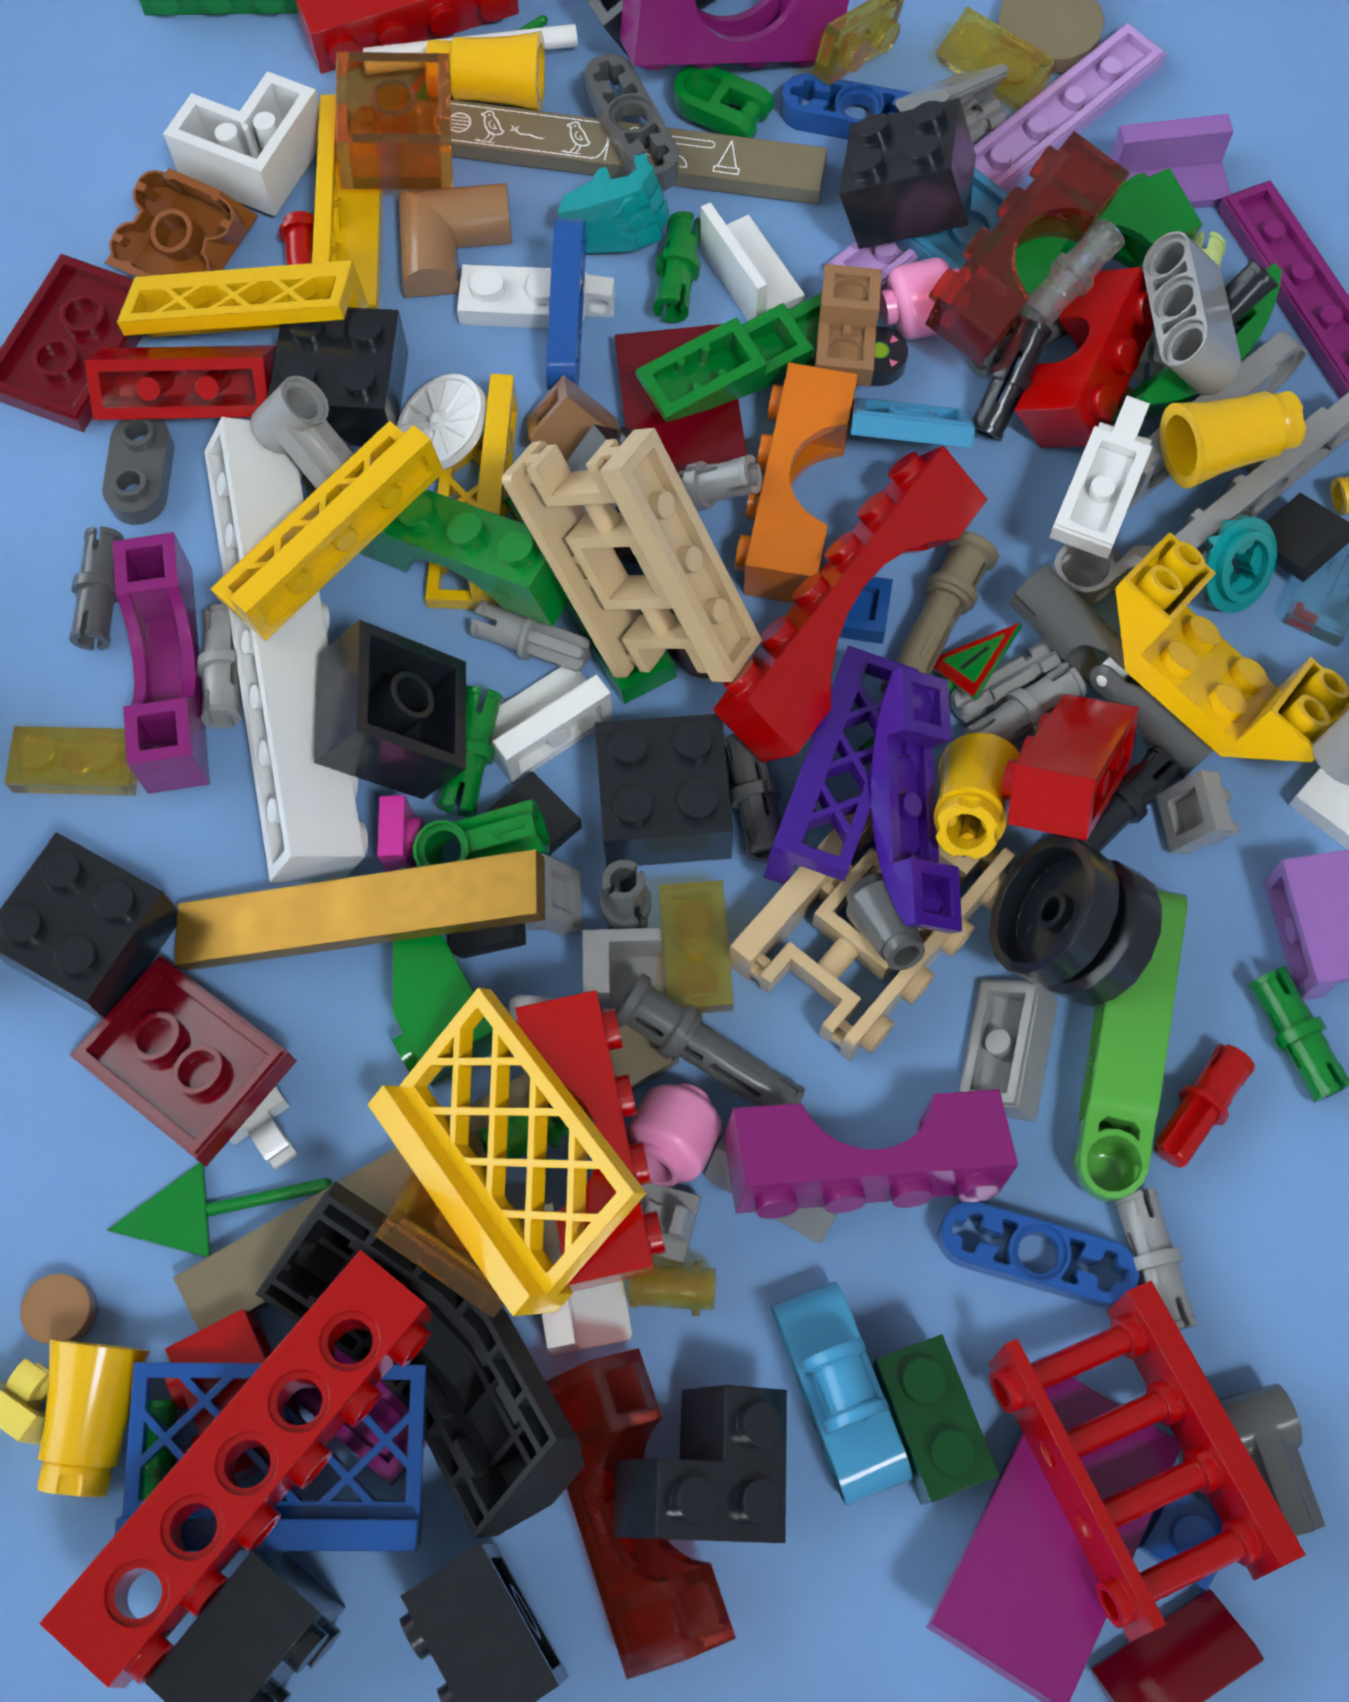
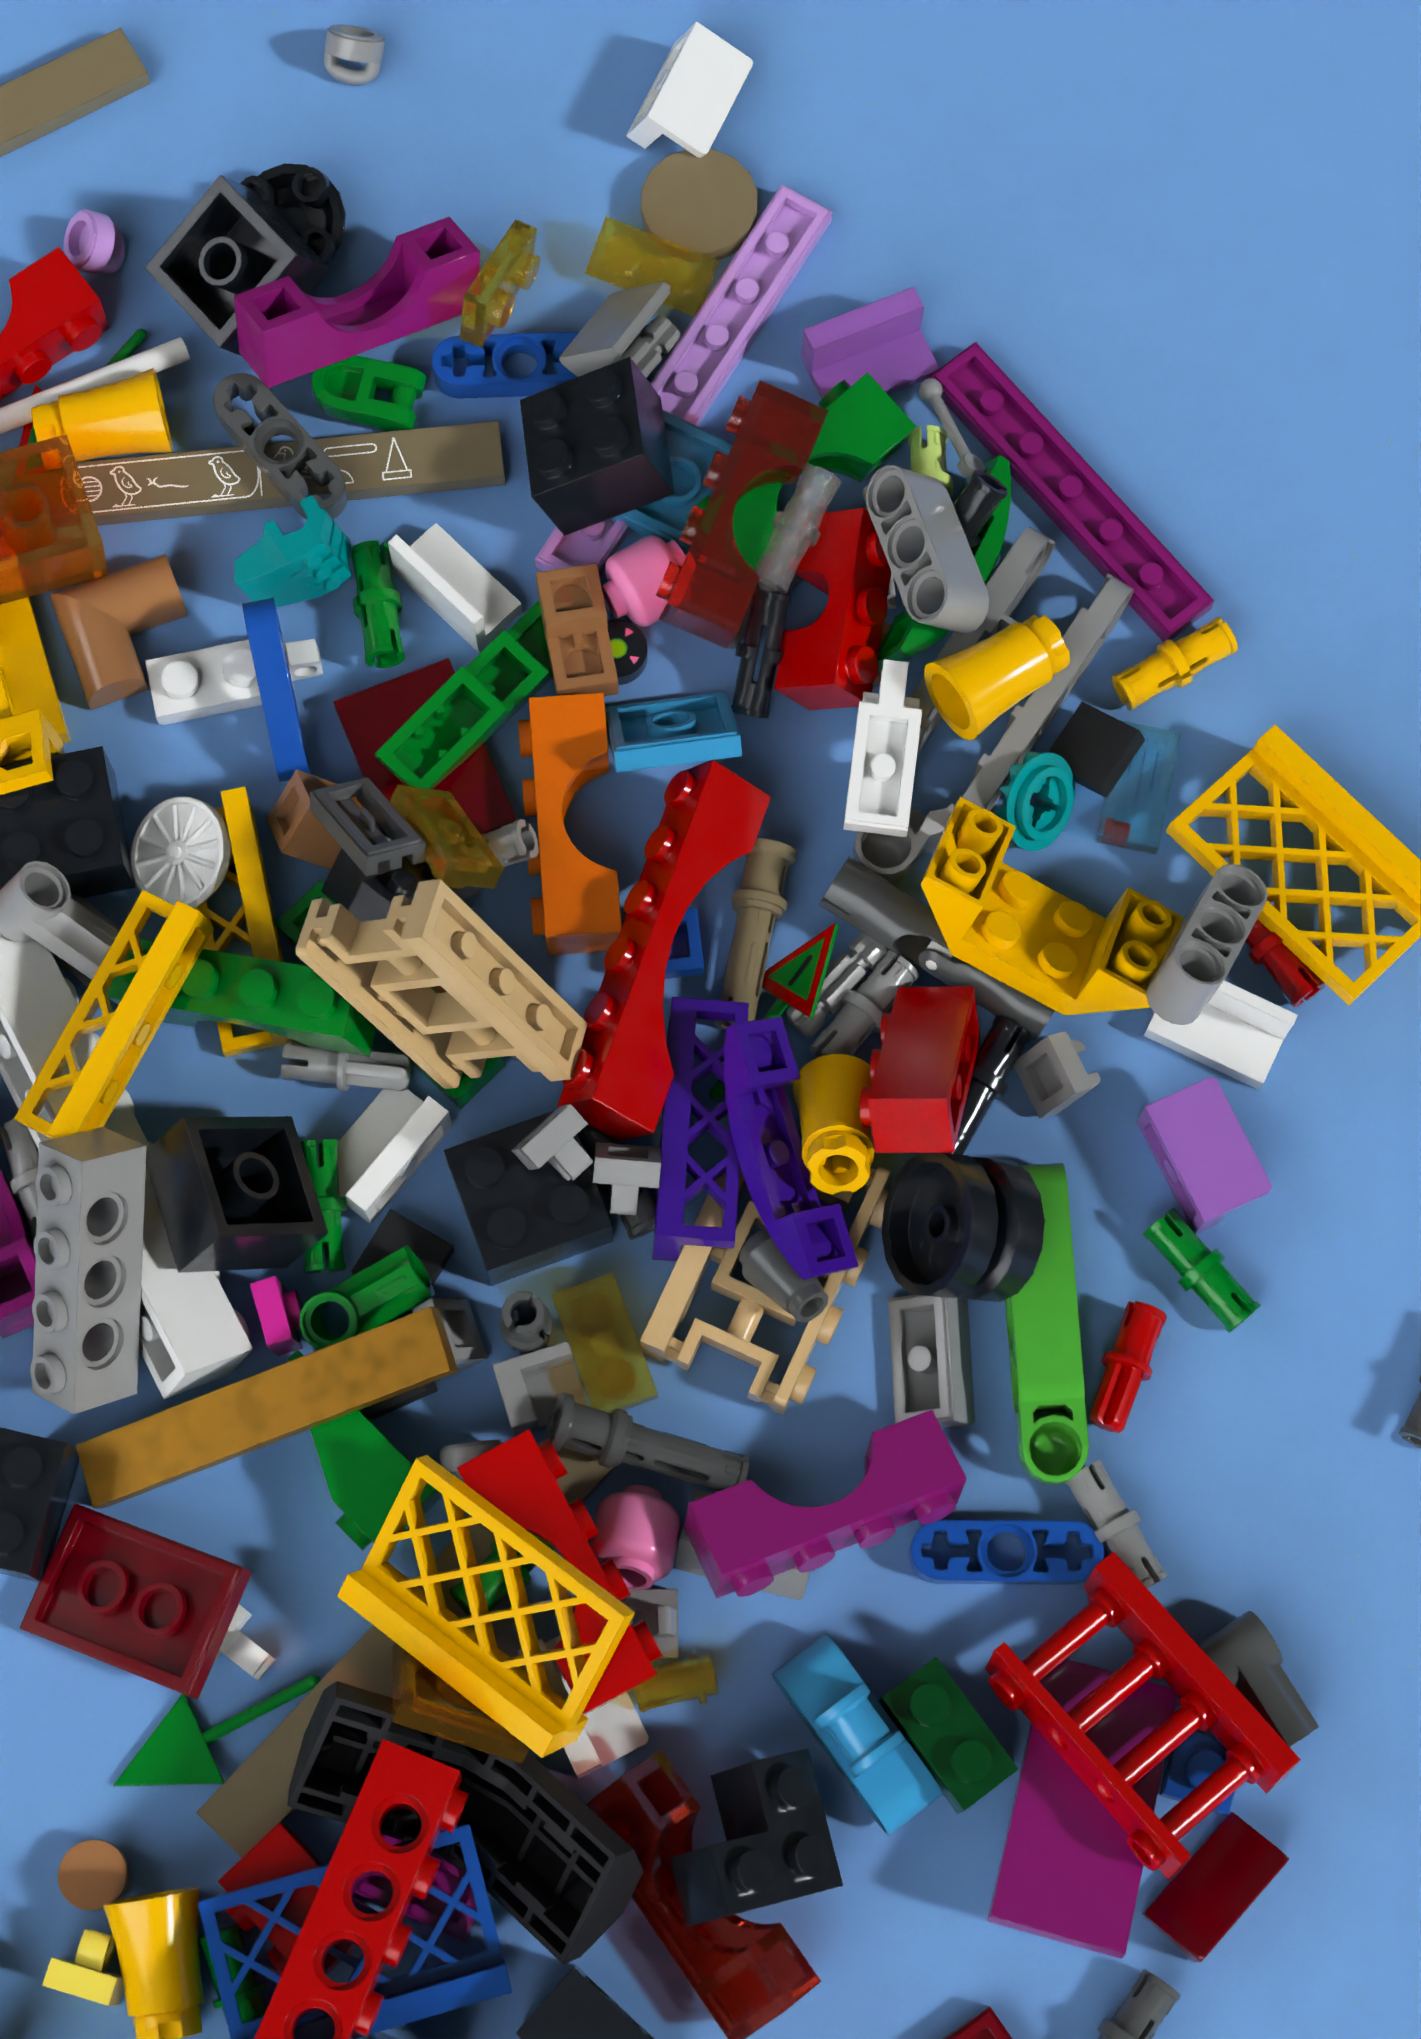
camera: 20 degrees left, 5 degrees up
none -> light grey brick [30,1127,147,1414]
none -> dark grey tile [310,777,426,876]
none -> clear yellow plate [390,785,504,889]
none -> light grey tile [511,1104,593,1181]
none -> light grey tile [593,1142,661,1215]
none -> light grey hinge [919,378,985,479]

